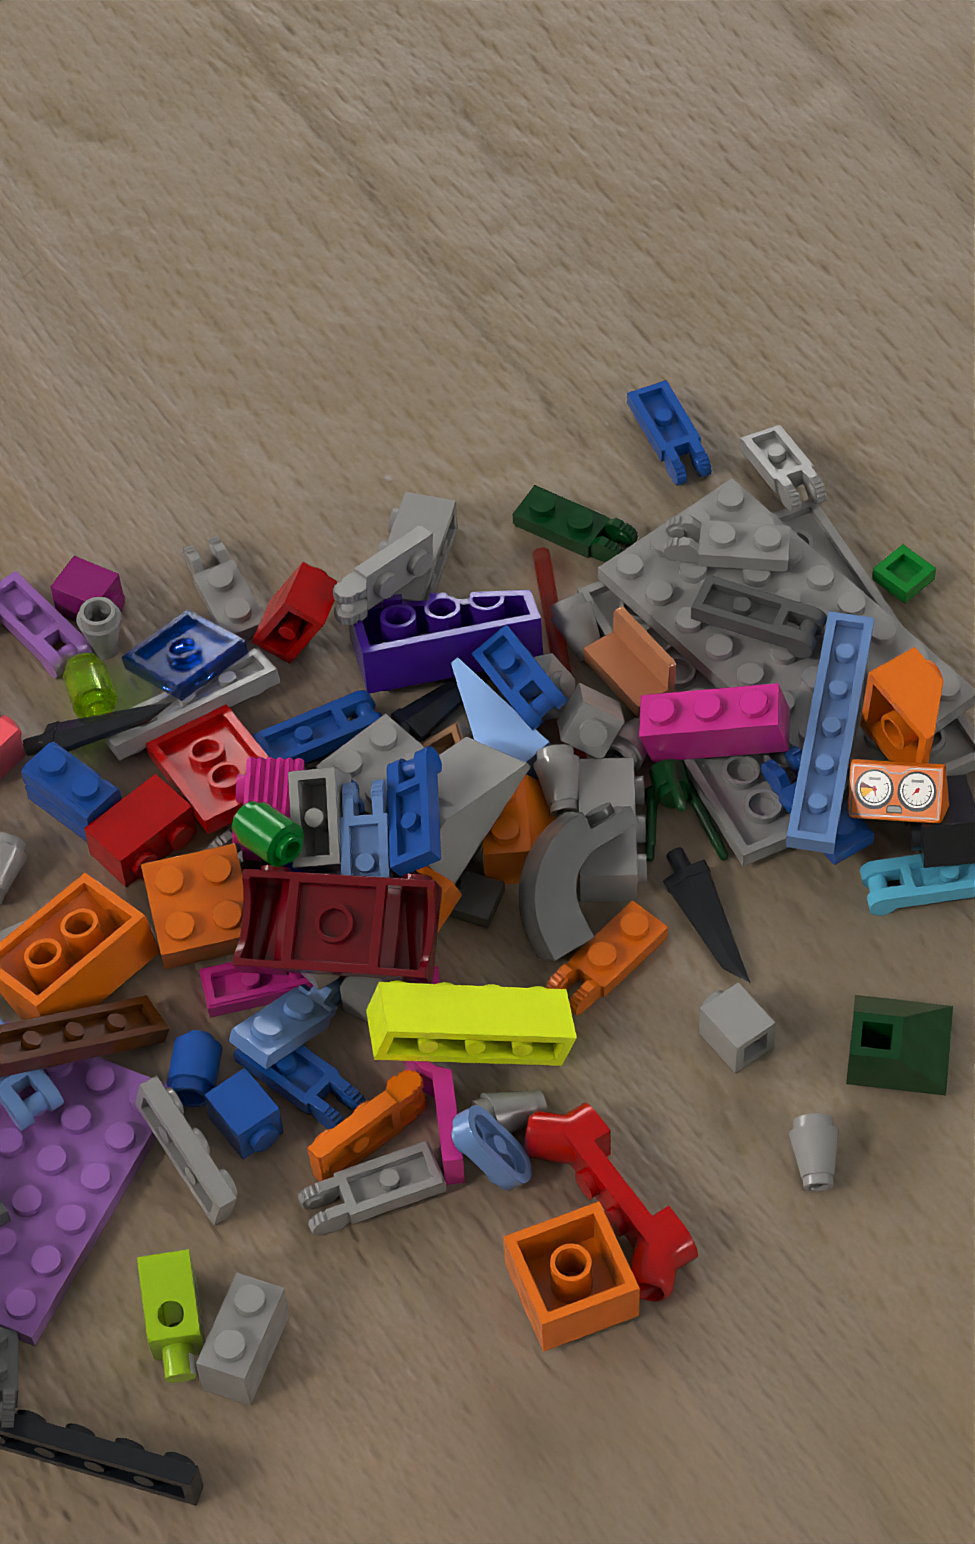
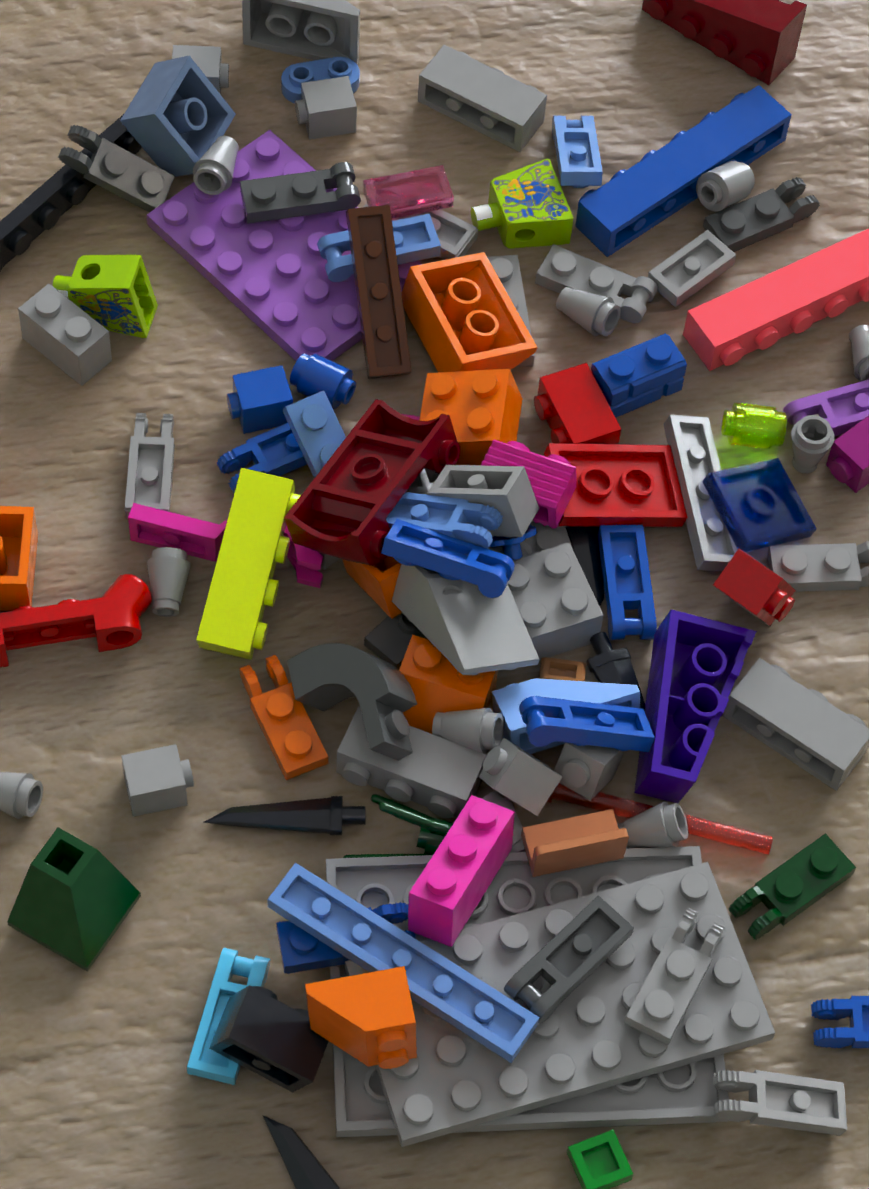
camera: 105 degrees right, 5 degrees up
black bar [23,702,173,756] -> none
light grey plate [135,1075,237,1226] -> none
green brick [232,801,304,867] -> none
orange hinge [307,1069,427,1182] -> none
light grey hinge [333,526,433,626] -> none
medium blue plate [451,1105,532,1191] -> none
slope [848,759,950,823] -> none

